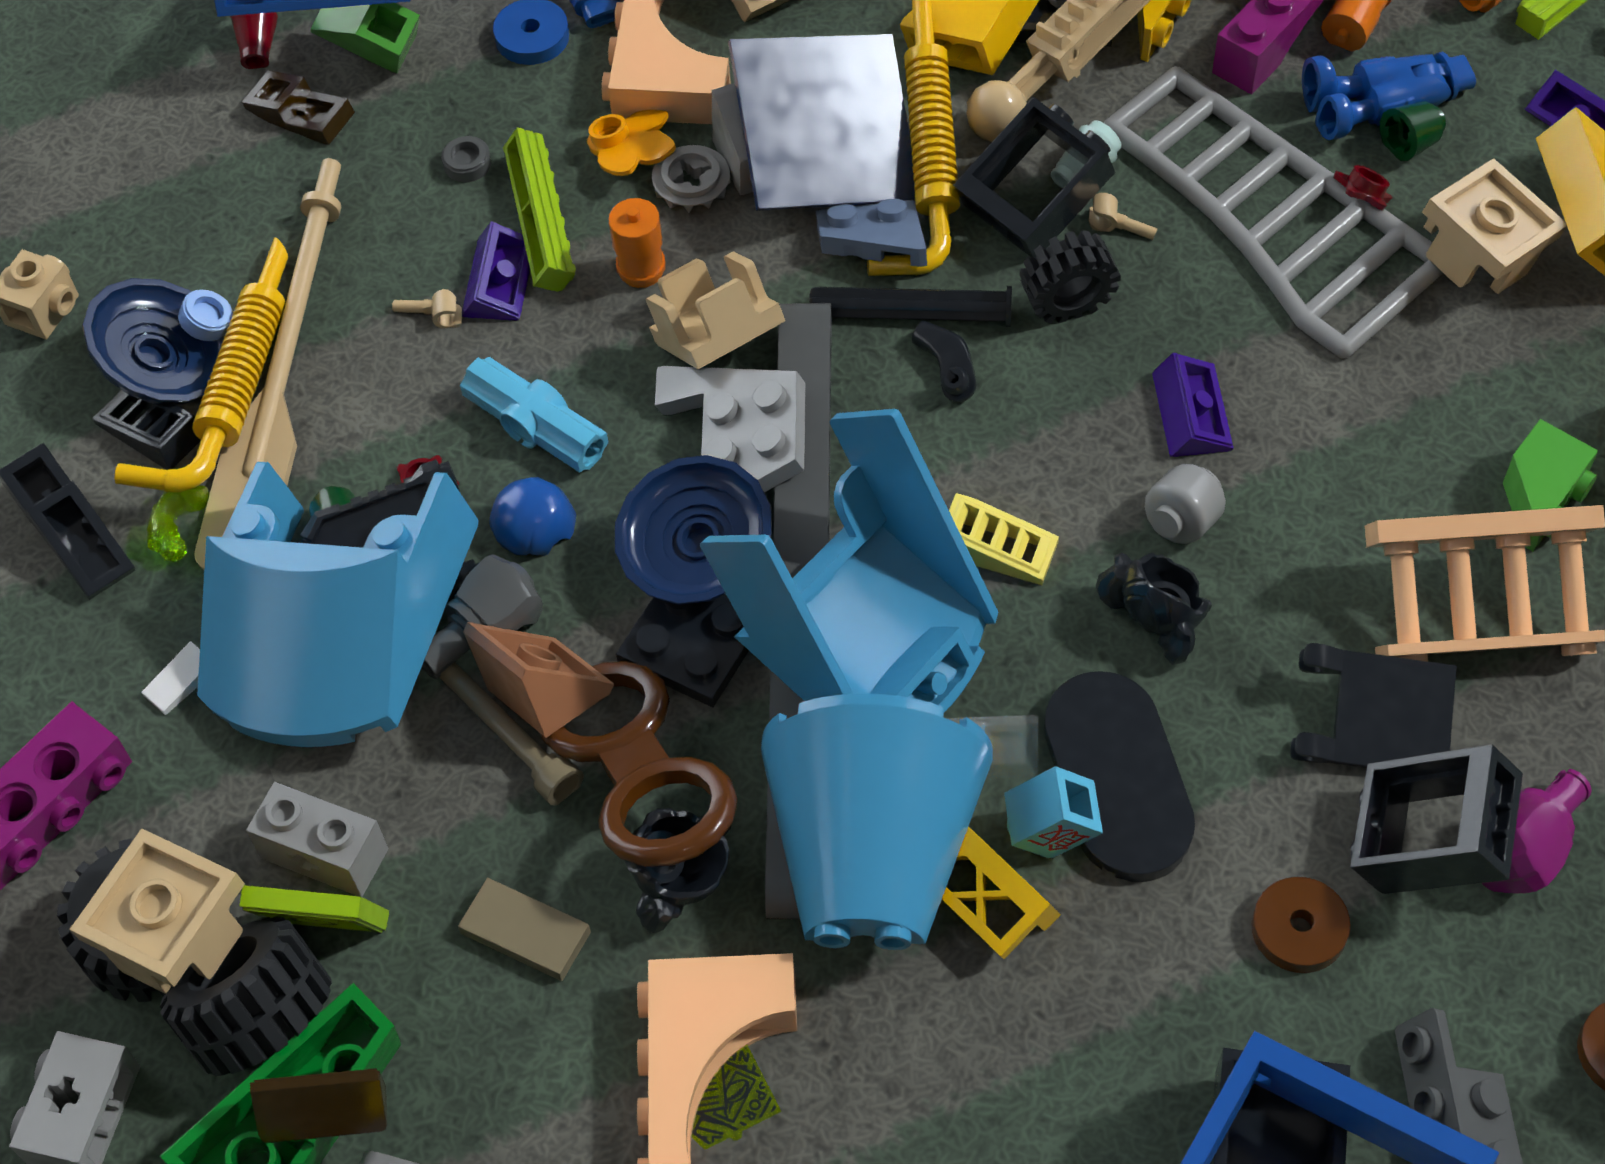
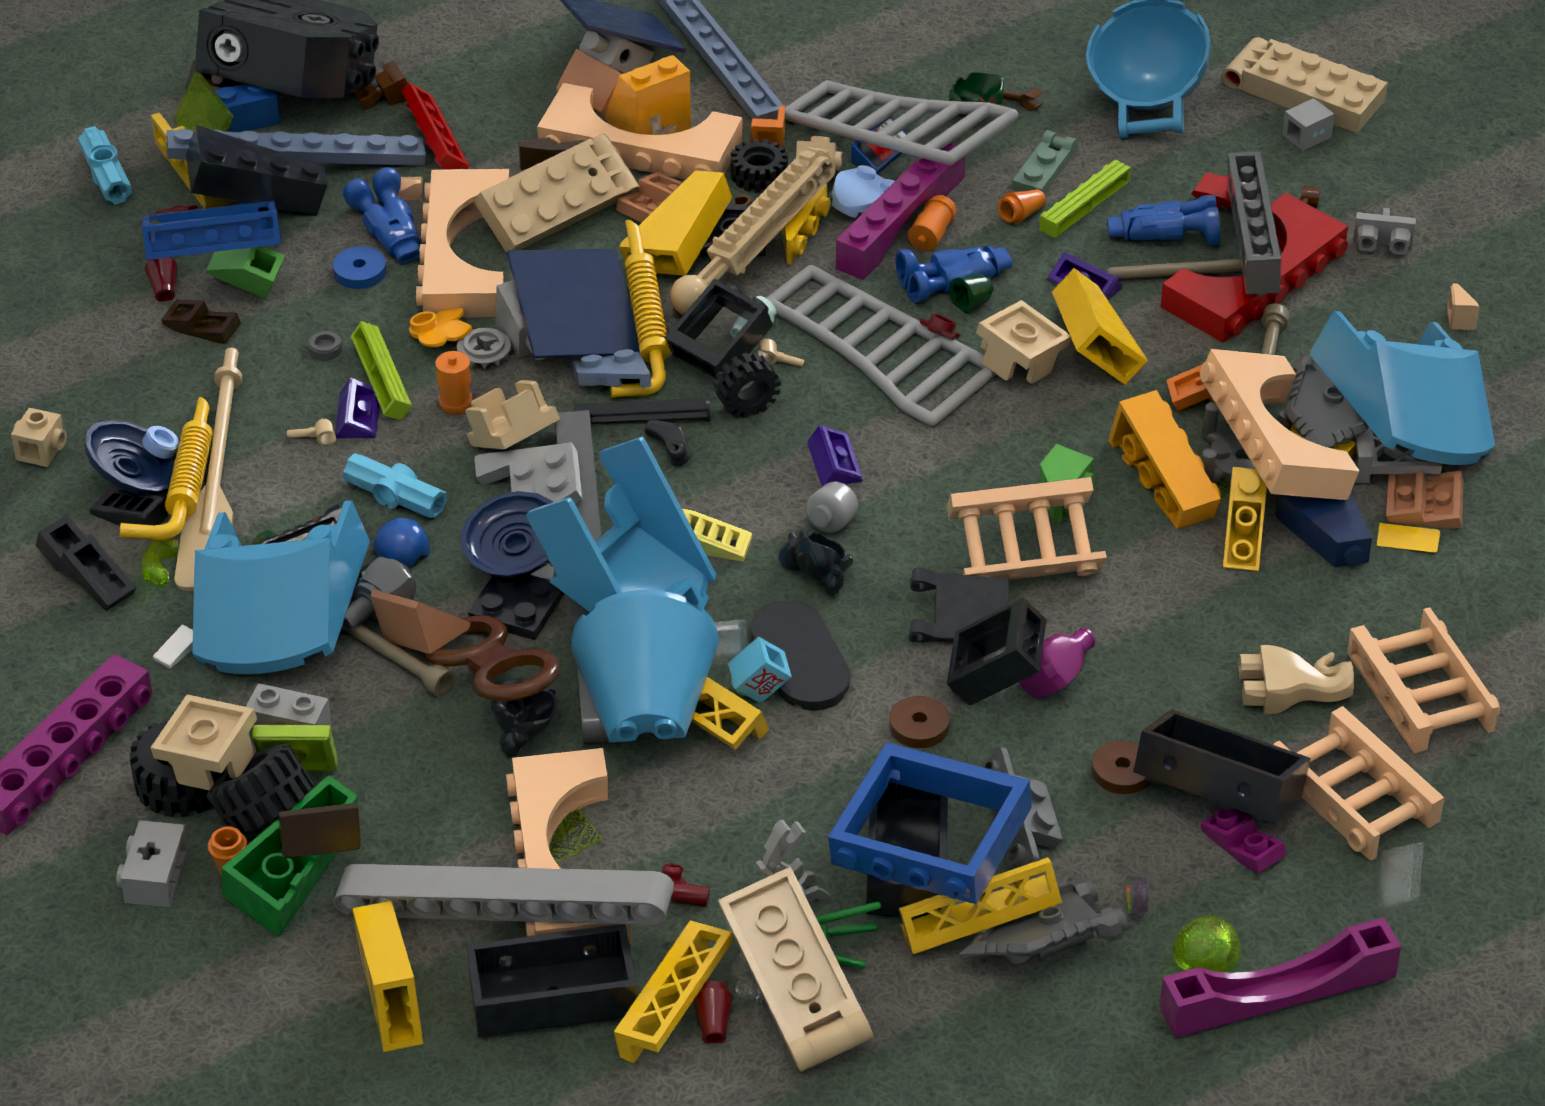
camera: 10 degrees left, 15 degrees down
dark tan tile [458,877,591,981] -> none
none -> orange cone [208,826,247,878]

